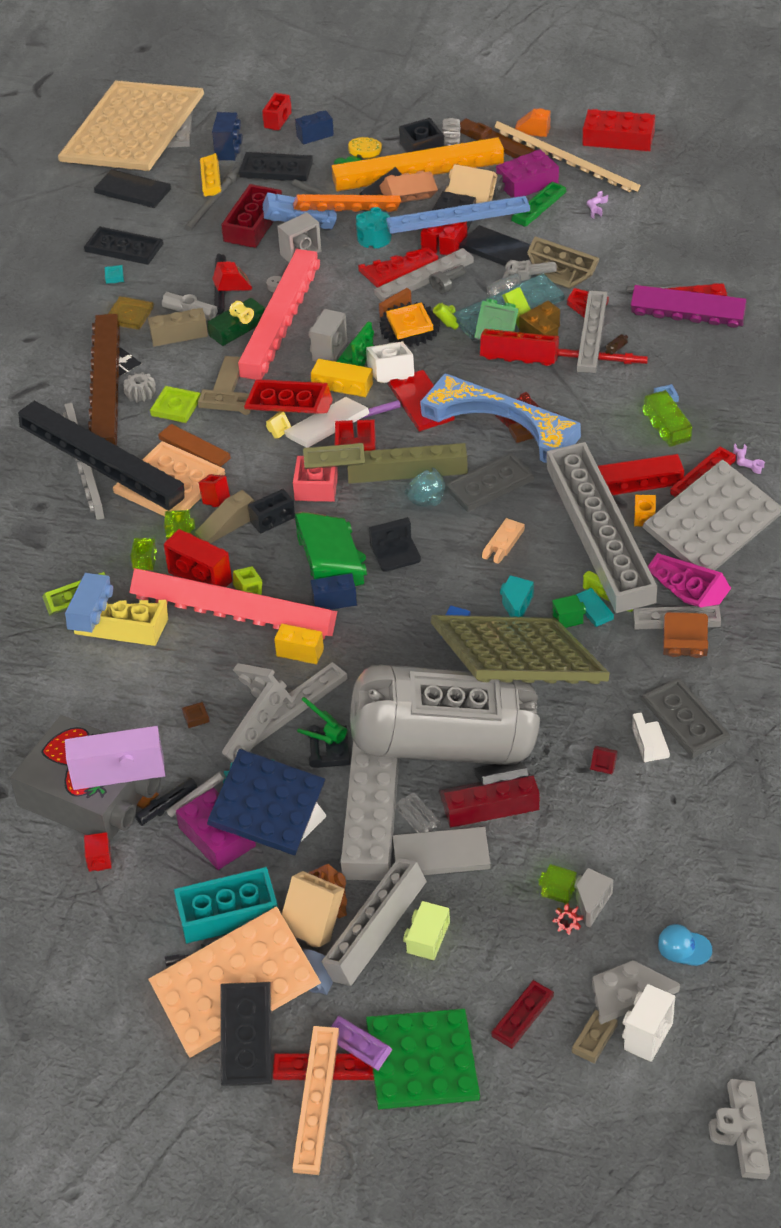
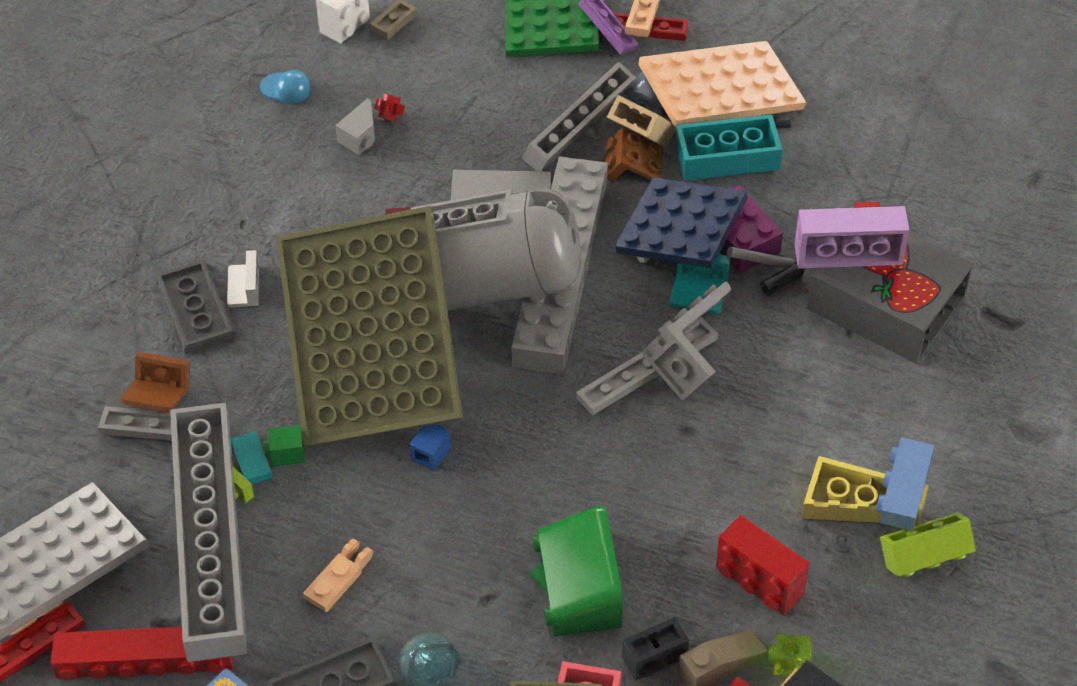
camera: 175 degrees left, 5 degrees up
coral brick [129,568,338,639] -> none
clear neon green brick [130,538,157,571] -> none
reddish brown tile [182,702,210,728] -> none
black tile [221,982,272,1086] -> none
lime brick [233,566,262,595] -> none
yellow brick [274,624,324,664] -> none
green plant [297,697,347,745] -> none
black plate [307,725,350,768] -> none
dark blue brick [311,573,357,610] -> none
black bracket [369,517,421,572] -> none
yellowish green brick [403,901,450,960] -> none
dark red tile [491,980,554,1049] -> none
teal slope [500,575,534,617] -> none
clear neon green brick [539,864,577,904] -> none
light grey wing [592,960,680,1024] -> none
light orange brick [634,495,656,527] -> none
dark pink wedge [648,553,731,607] -> none

